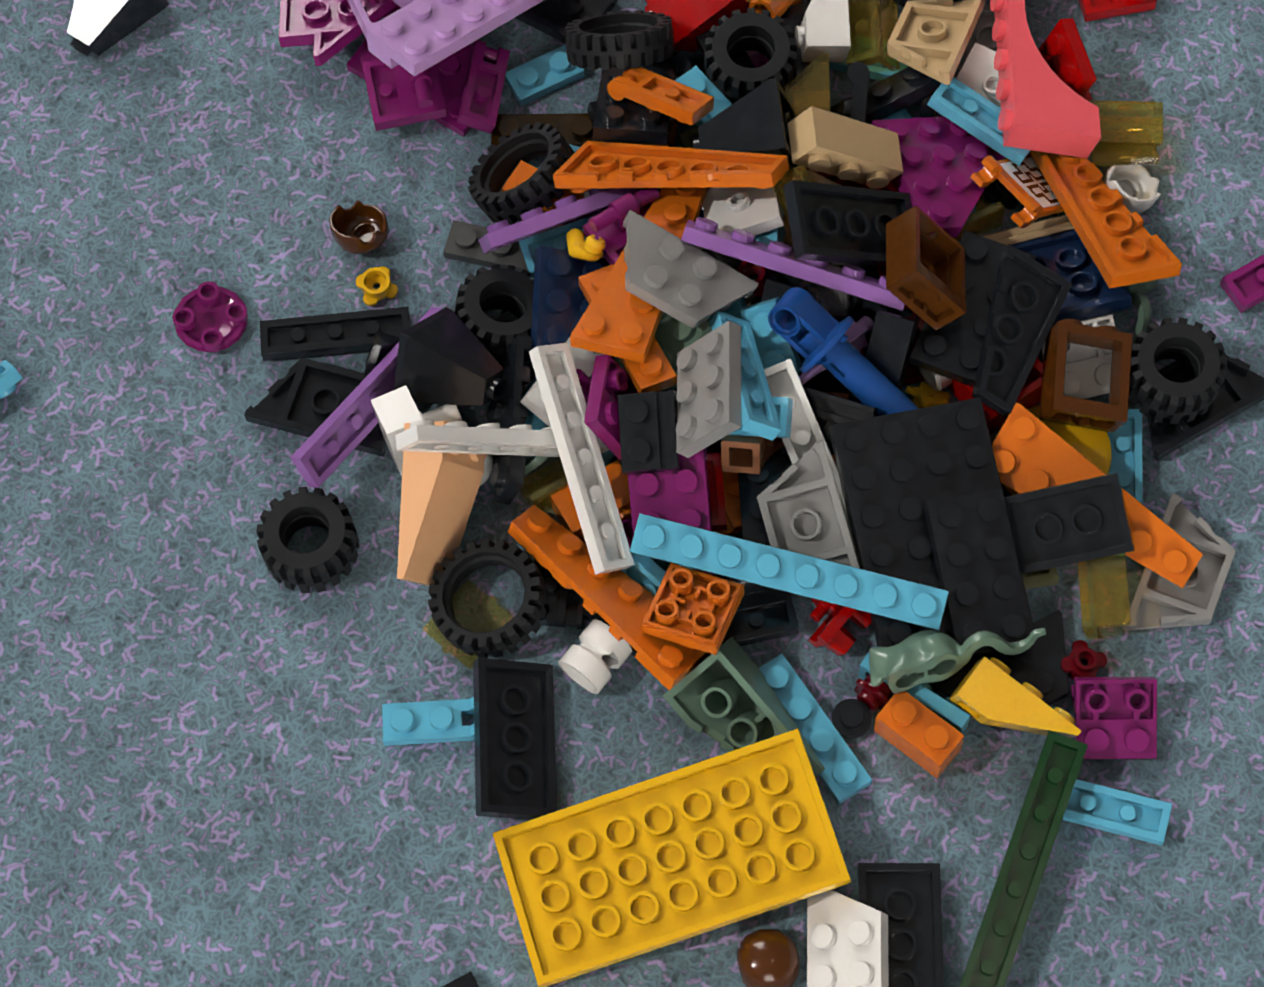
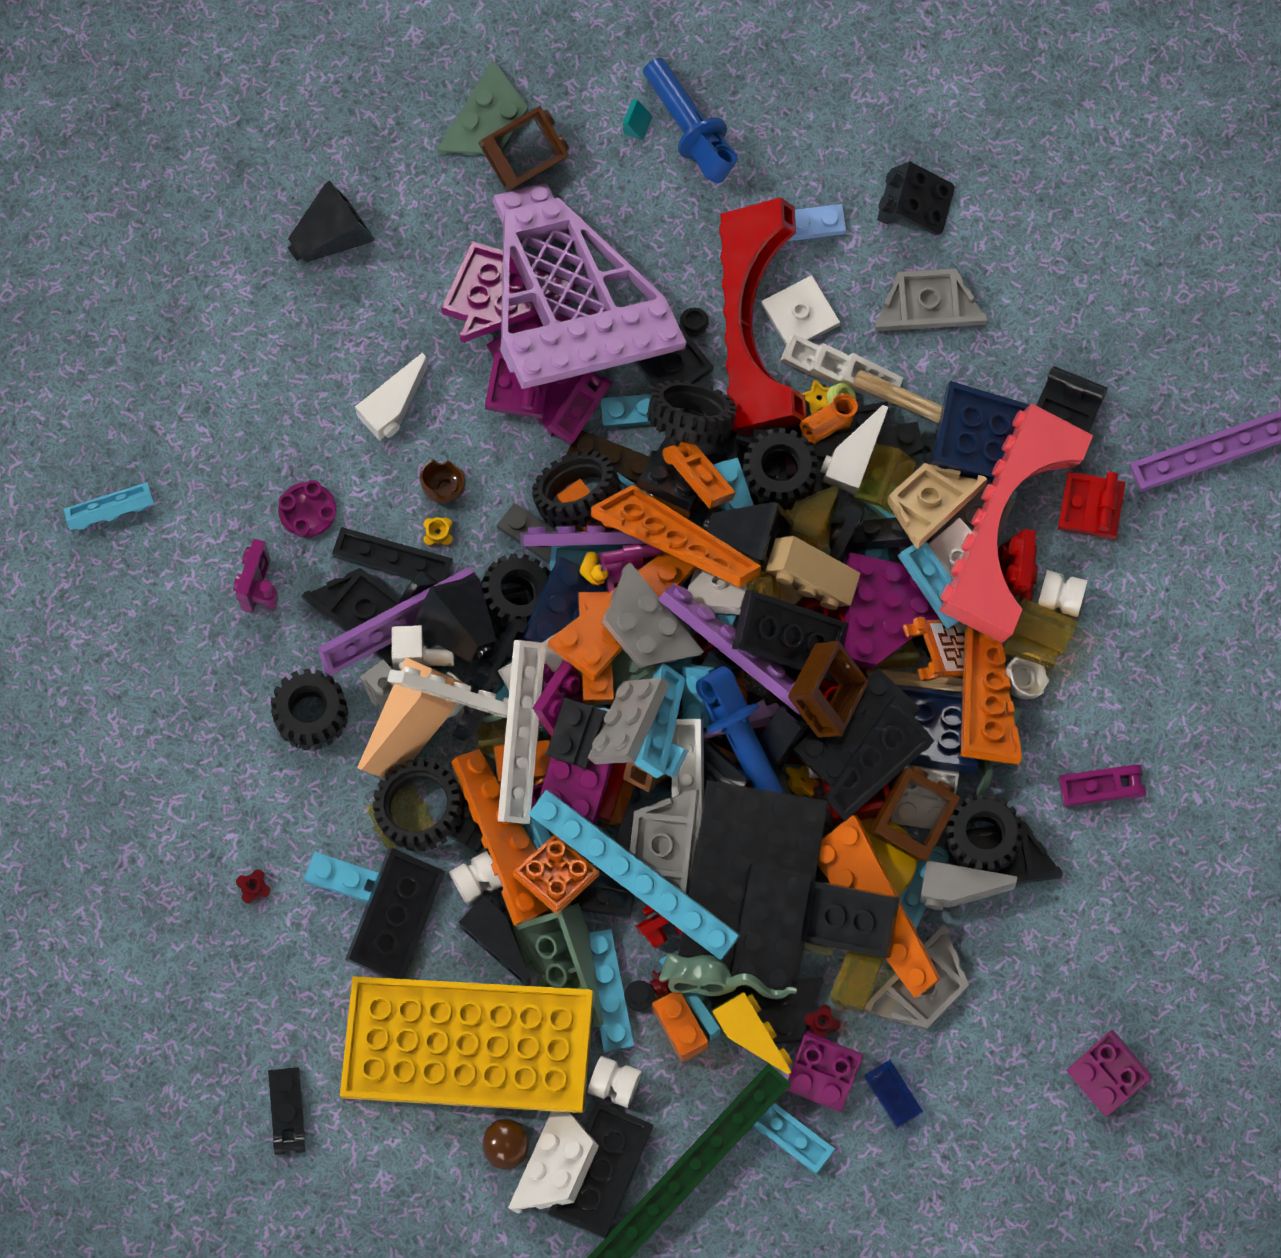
camera: 20 degrees right, 5 degrees up
none -> magenta plate [233,538,279,613]
none -> dark red plate [236,869,270,904]
none -> white slope [355,353,428,441]
none -> light grey hinge [360,659,394,710]
none -> black slope [459,896,531,986]
none -> white wheel [587,1056,642,1108]
none -> clear blue plate [864,1060,923,1129]
none -> light grey slope [919,860,1017,910]
none -> white wheel [1037,570,1088,617]

